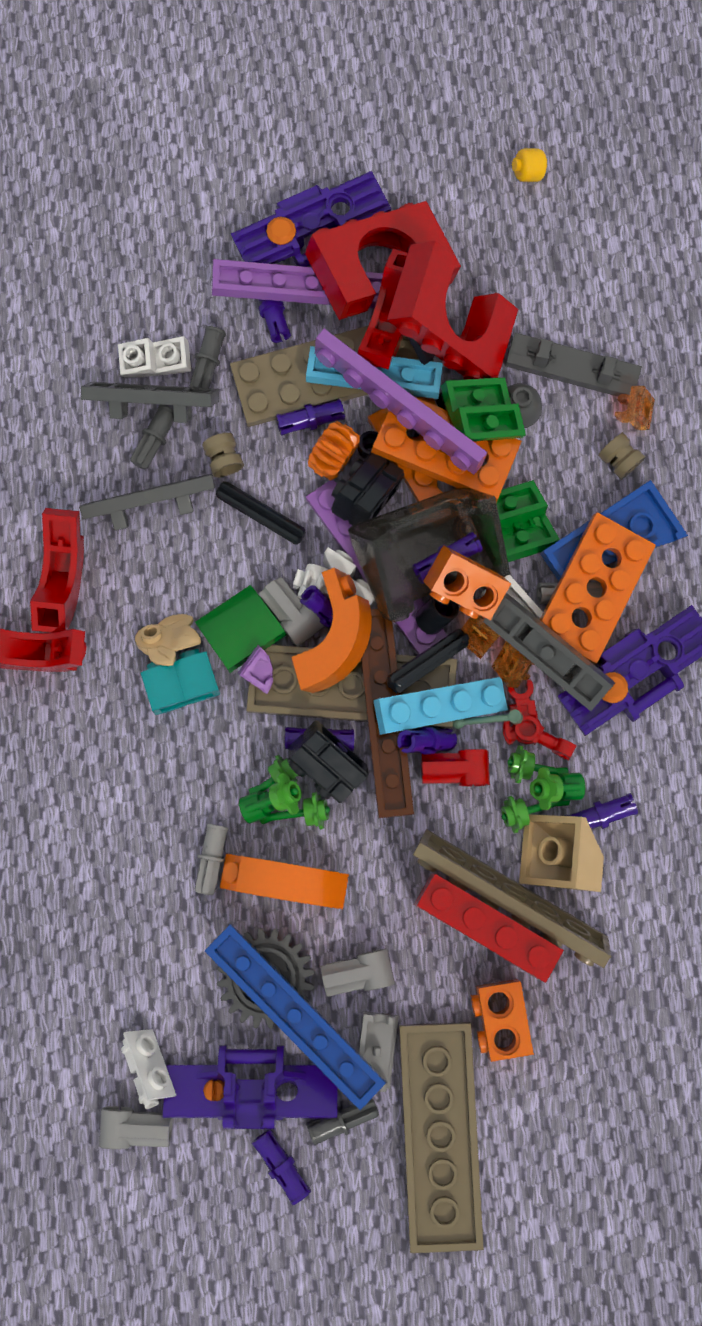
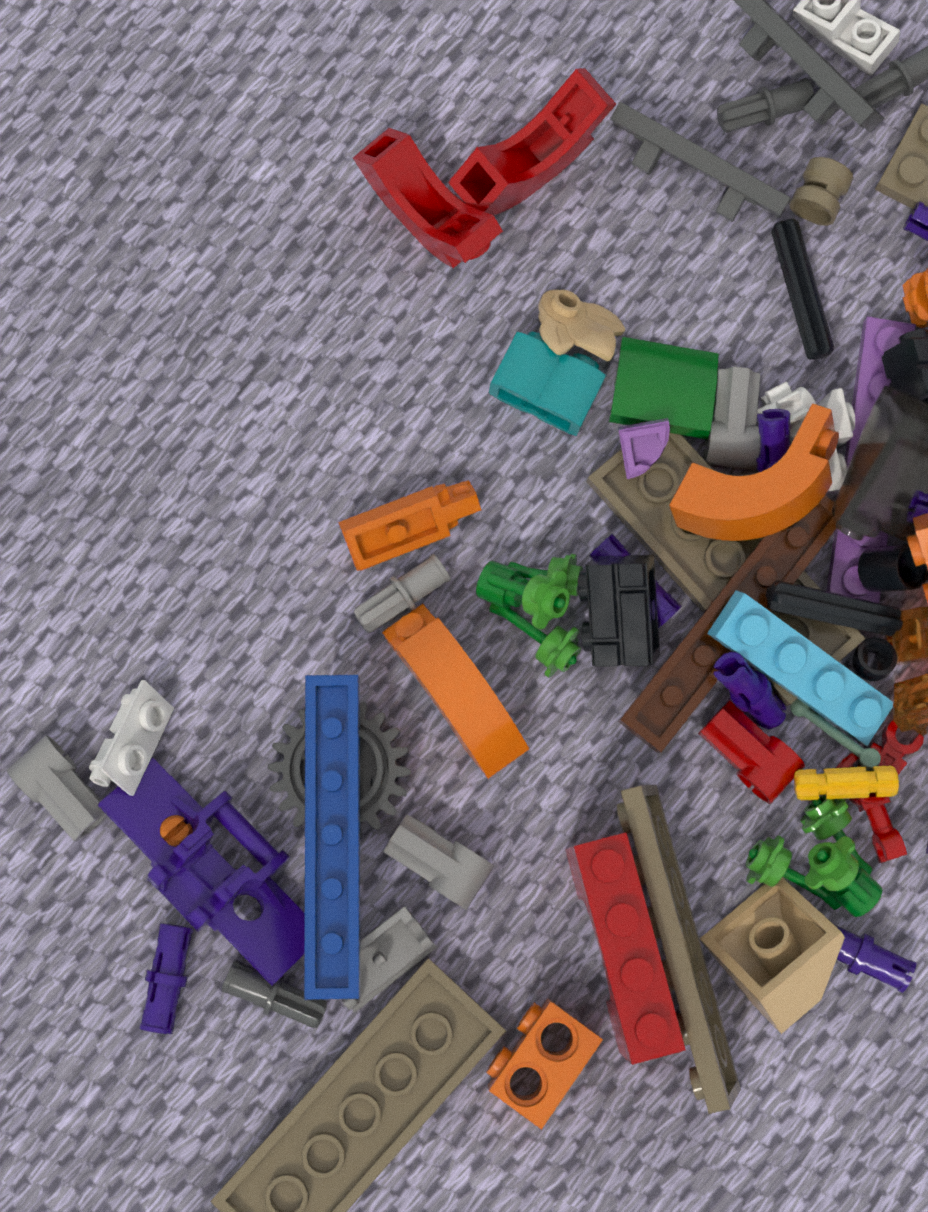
camera: 40 degrees right, 0 degrees up
none -> orange hinge [338,480,481,571]
none -> yellow axle [794,766,899,801]
none -> black hinge [852,637,897,682]

